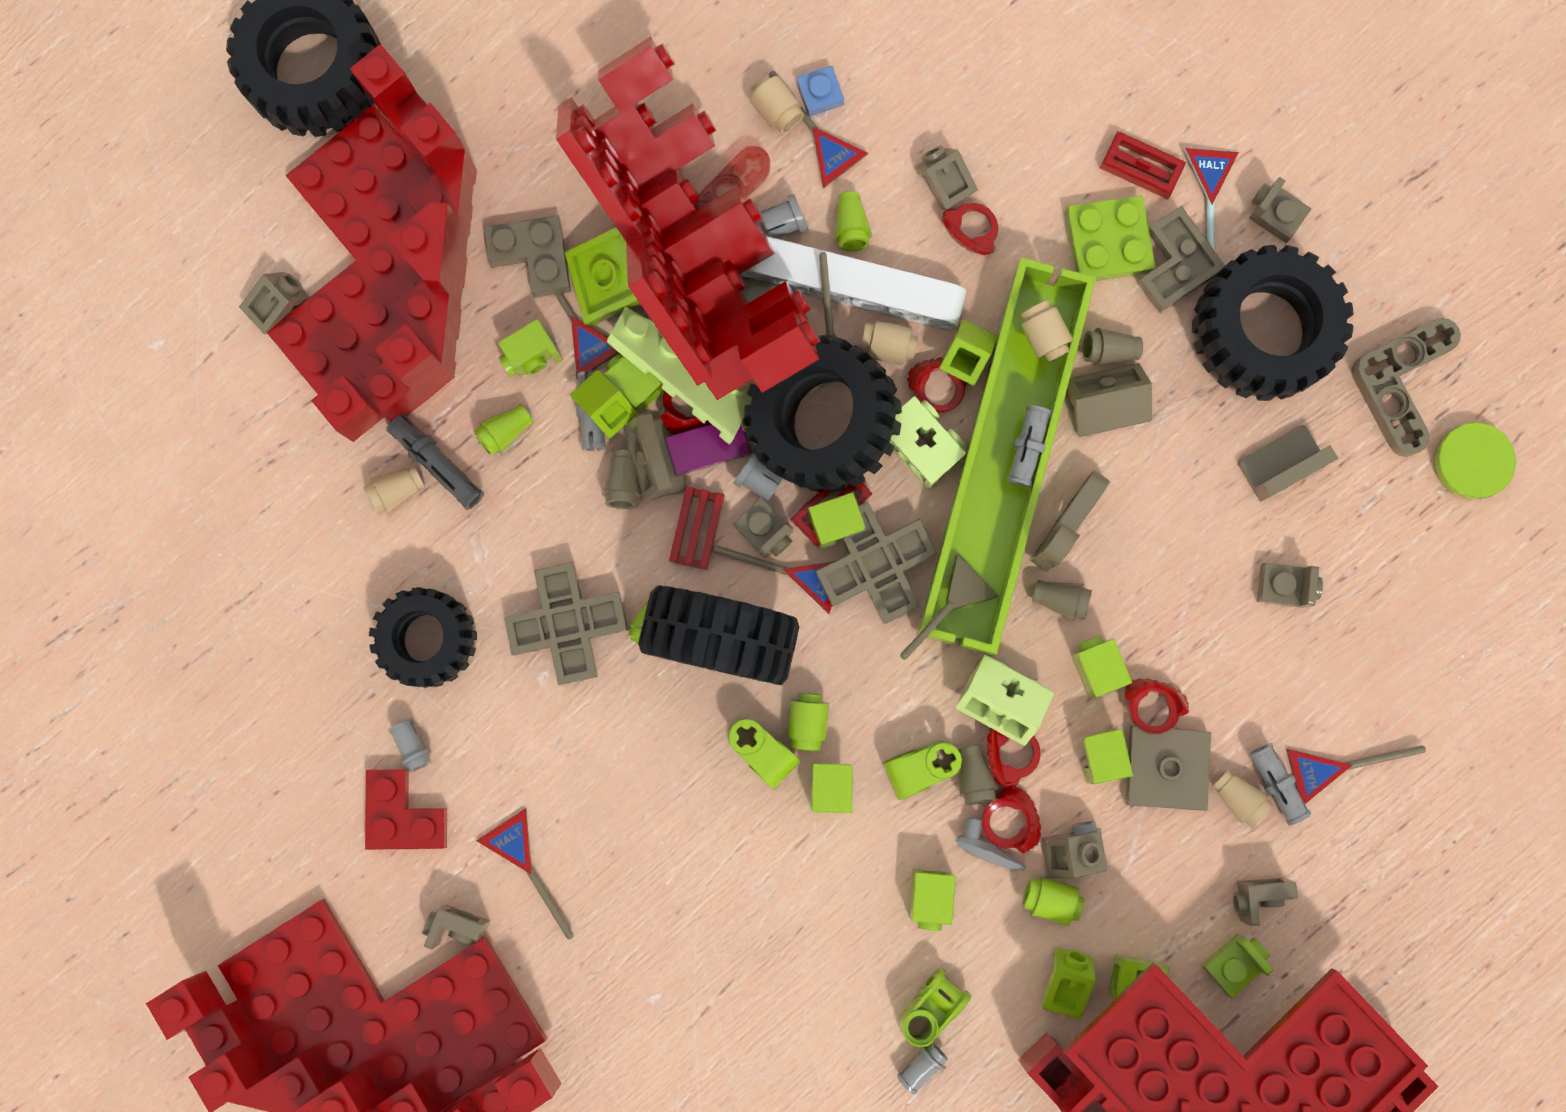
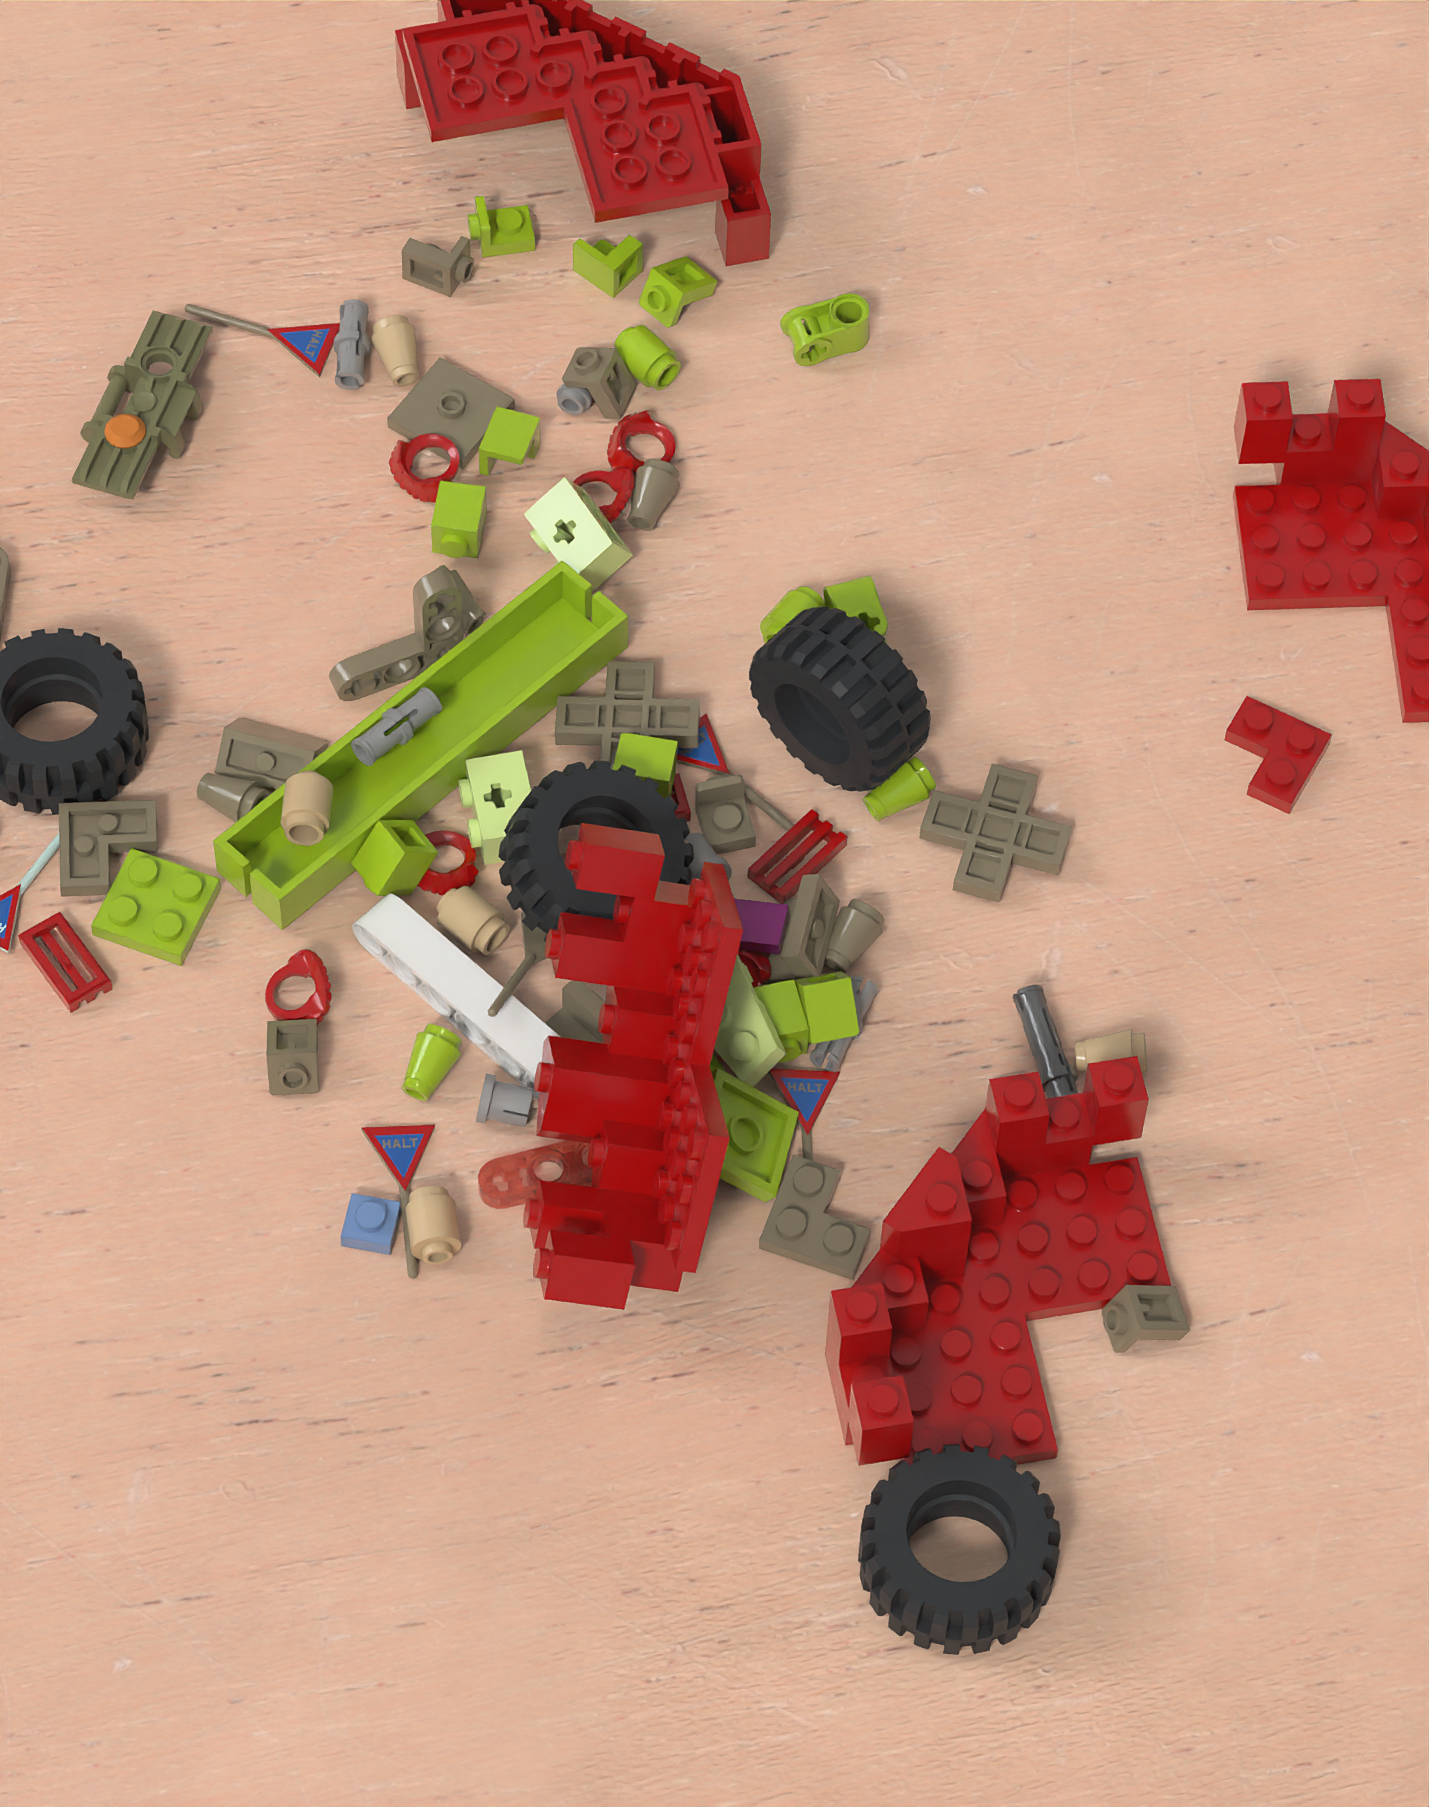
camera: 155 degrees left, 25 degrees down
black tyre [369,587,477,688] -> none
light grey pin [389,719,432,772] -> none
dark tan bracket [422,904,490,950] -> none
lime cone [473,404,534,456] -> none
piece [476,808,573,939] -> none
lime brick [498,319,563,377] -> none
lime panel [811,763,853,813] -> none
lime piece [882,741,962,800] -> none
light grey pin [897,1043,948,1095] -> none
dark tan piece [900,554,999,660] -> none
lime brick [909,869,956,931] -> none
light grey bar [955,818,1026,871] -> none
dark tan panel [1238,425,1338,502] -> none
dark tan bracket [1257,563,1323,608] -> none
none -> olive piece [72,310,213,500]

